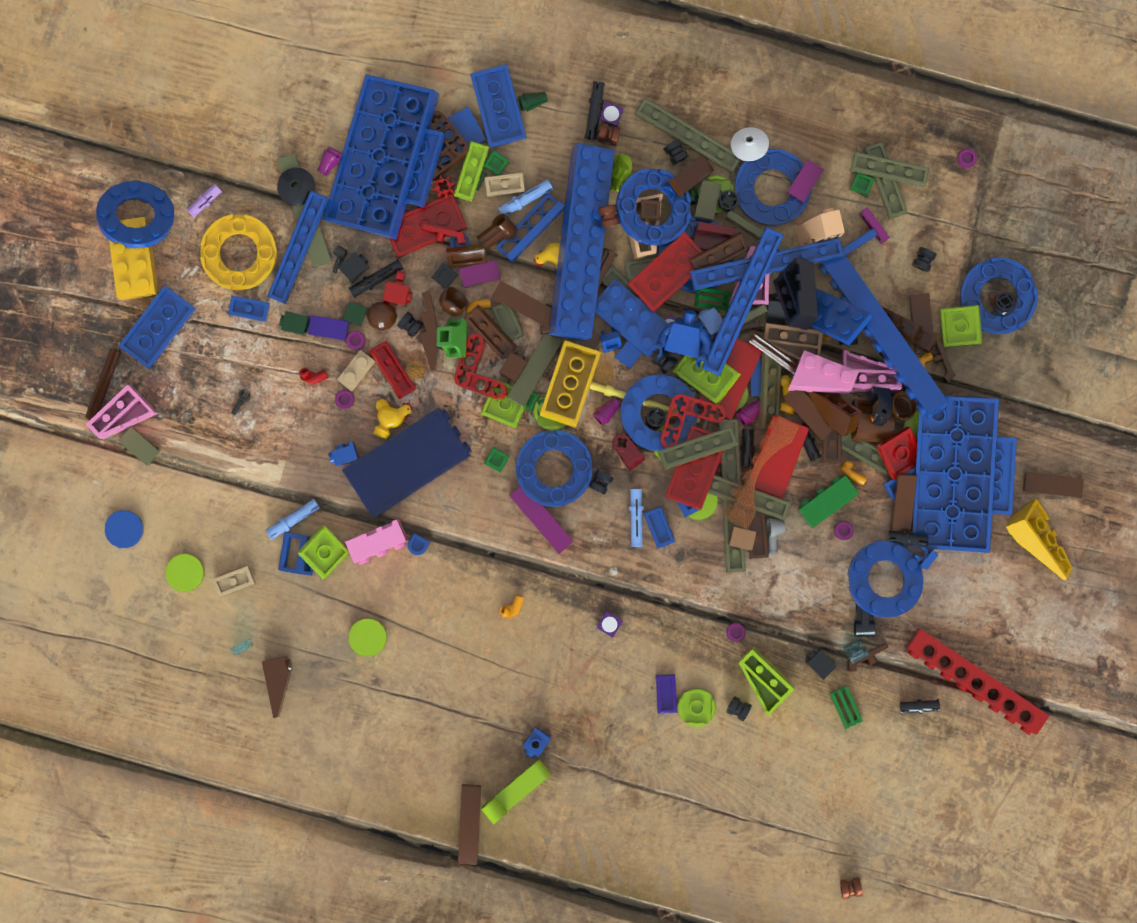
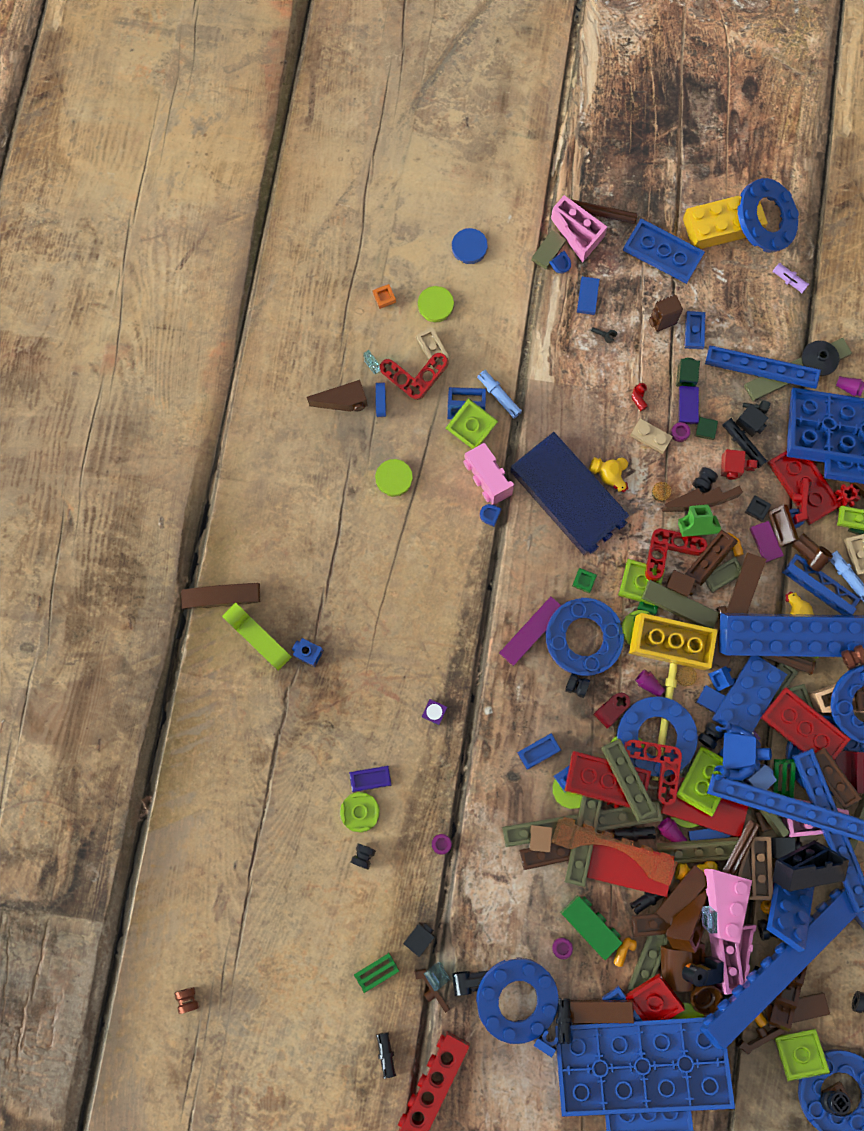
camera: 80 degrees right, 10 degrees down
yellow plate [200,214,277,291] -> none
blue brick [328,441,359,467] -> none
magenta tile [335,390,355,409] -> none
reddish brown hair [366,302,397,331] -> none
red tile [369,341,416,400] -> none
reddish brown hair [439,286,469,316] -> none
light orange arm [499,595,524,618] -> none
light blue pin [629,489,644,547] -> none
black wheel [645,407,666,429] -> none
lime wedge [739,646,795,717] -> none
light grey bar [766,518,785,554] -> none
none -> orange plate [372,284,396,309]
none -> blue beam [376,383,386,417]
none -> red beam [380,353,449,400]
none -> blue tile [549,251,571,274]
none -> blue tile [577,276,600,315]
none -> reddish brown brick [649,294,683,332]
none -> clear light blue tile [702,906,717,934]

